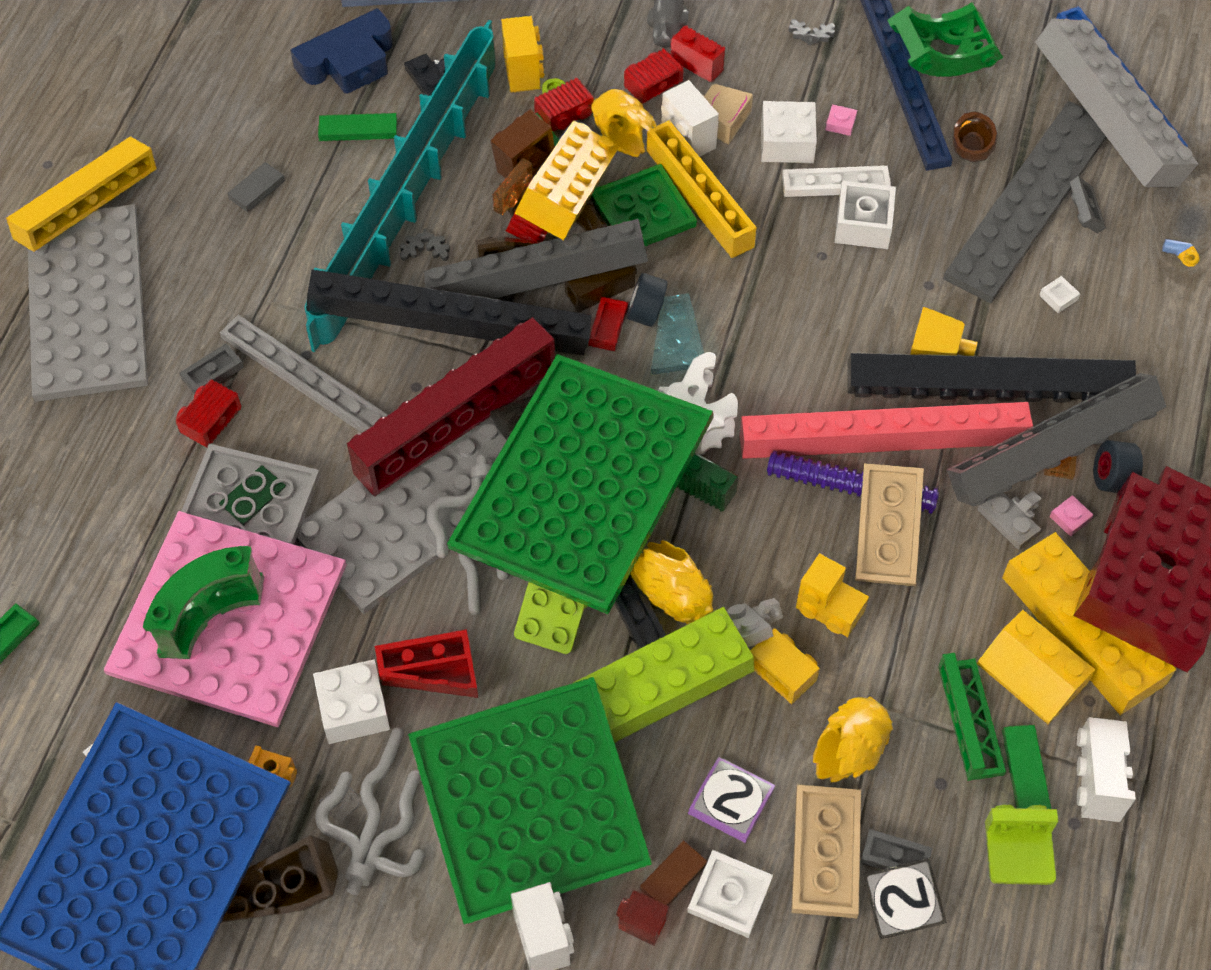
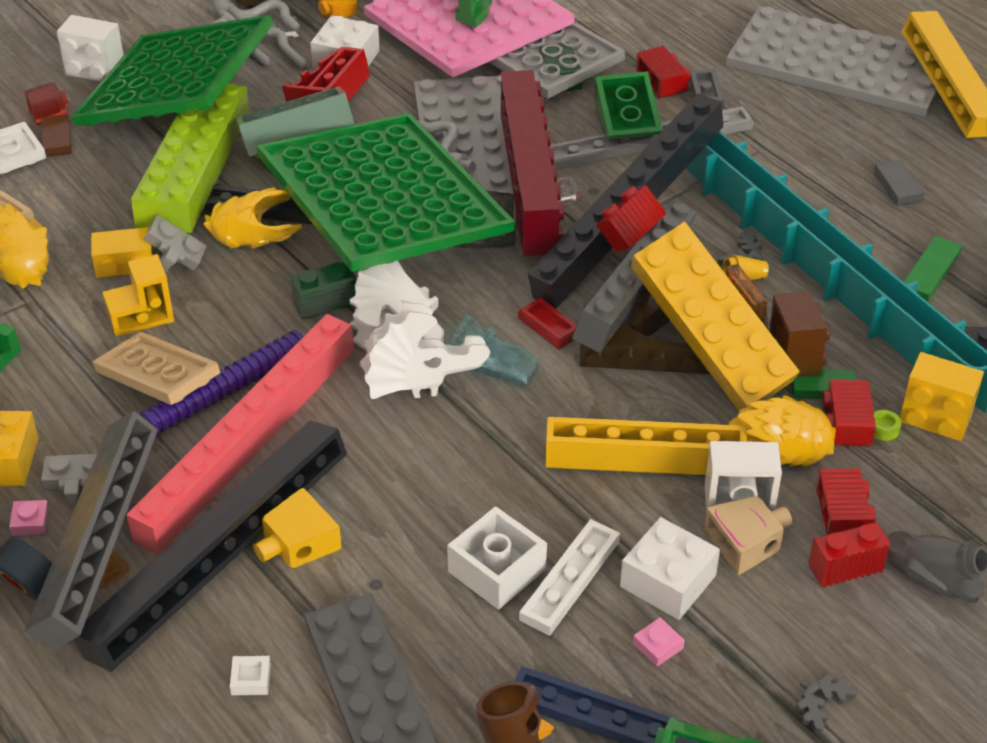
camera: 125 degrees right, 15 degrees down
green plate [590,164,697,246] -> none
black wheel [627,273,668,327] -> none
slope [688,757,775,843] -> none
none -> sand green brick [236,86,355,159]
none -> white animal [360,302,490,399]
none -> green slope [594,72,663,140]
none -> red brick [596,185,667,252]
none -> yellow cone [722,254,769,284]

